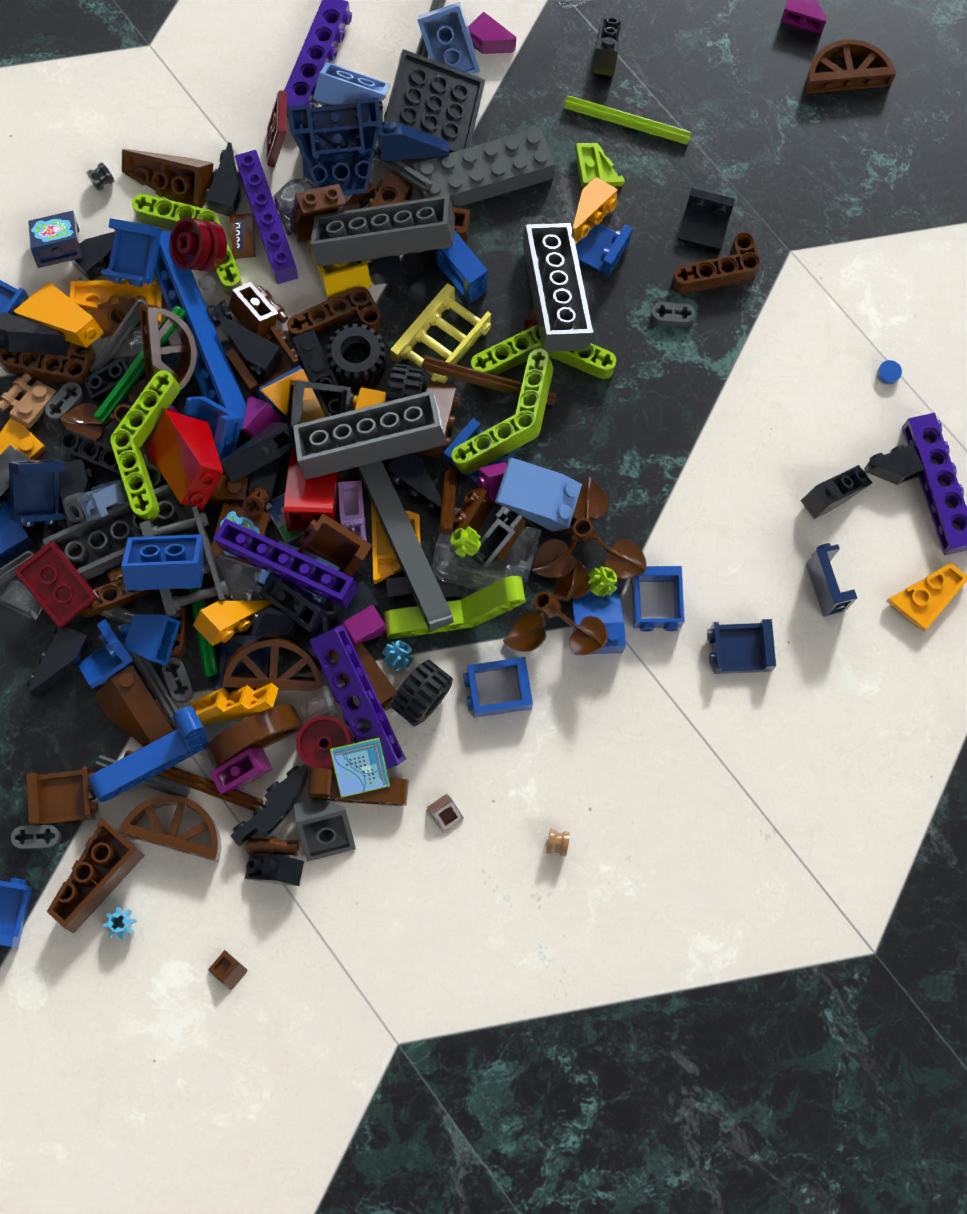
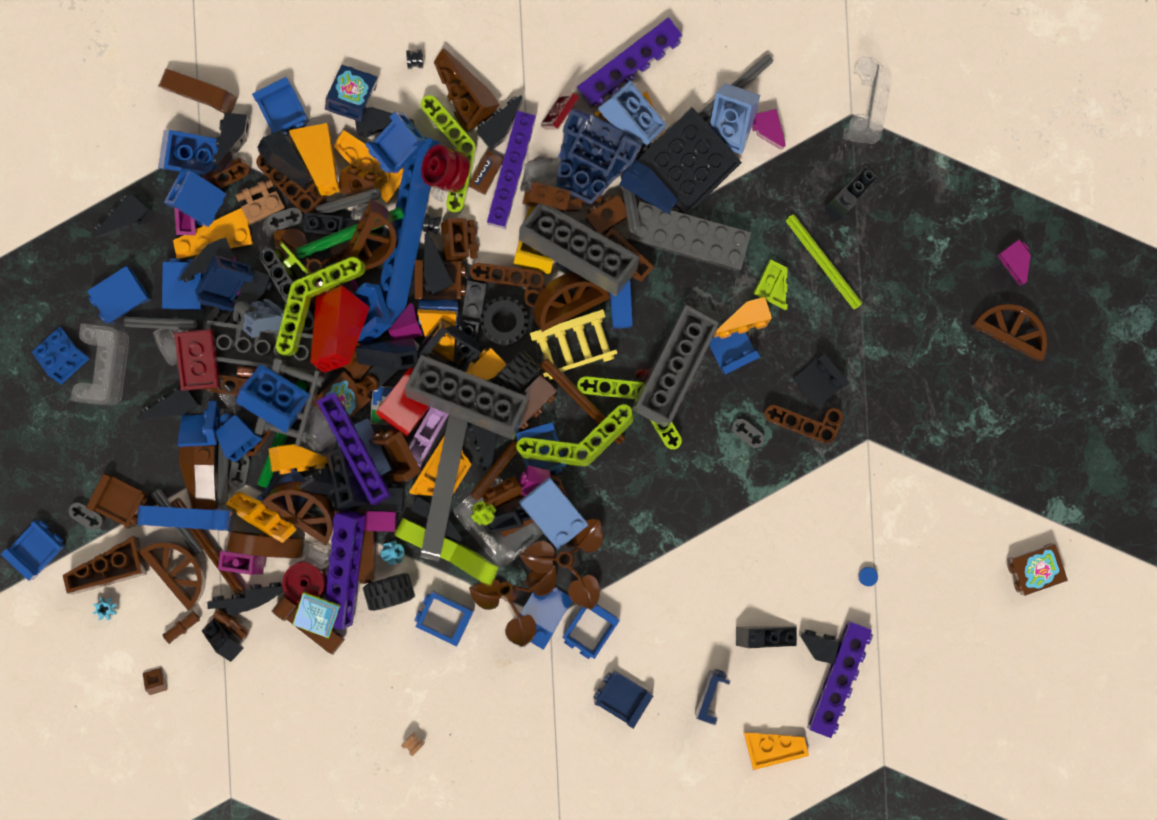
camera: 35 degrees right, 15 degrees up
dark grey slope [293,799,356,862] -> none
reddish brown slope [427,794,464,832] -> none
lime gear [588,566,617,597] -> none
none -> reddish brown pin [162,611,201,644]
none -> lime piece [279,241,309,274]
none -> reddish brown window [534,272,610,332]

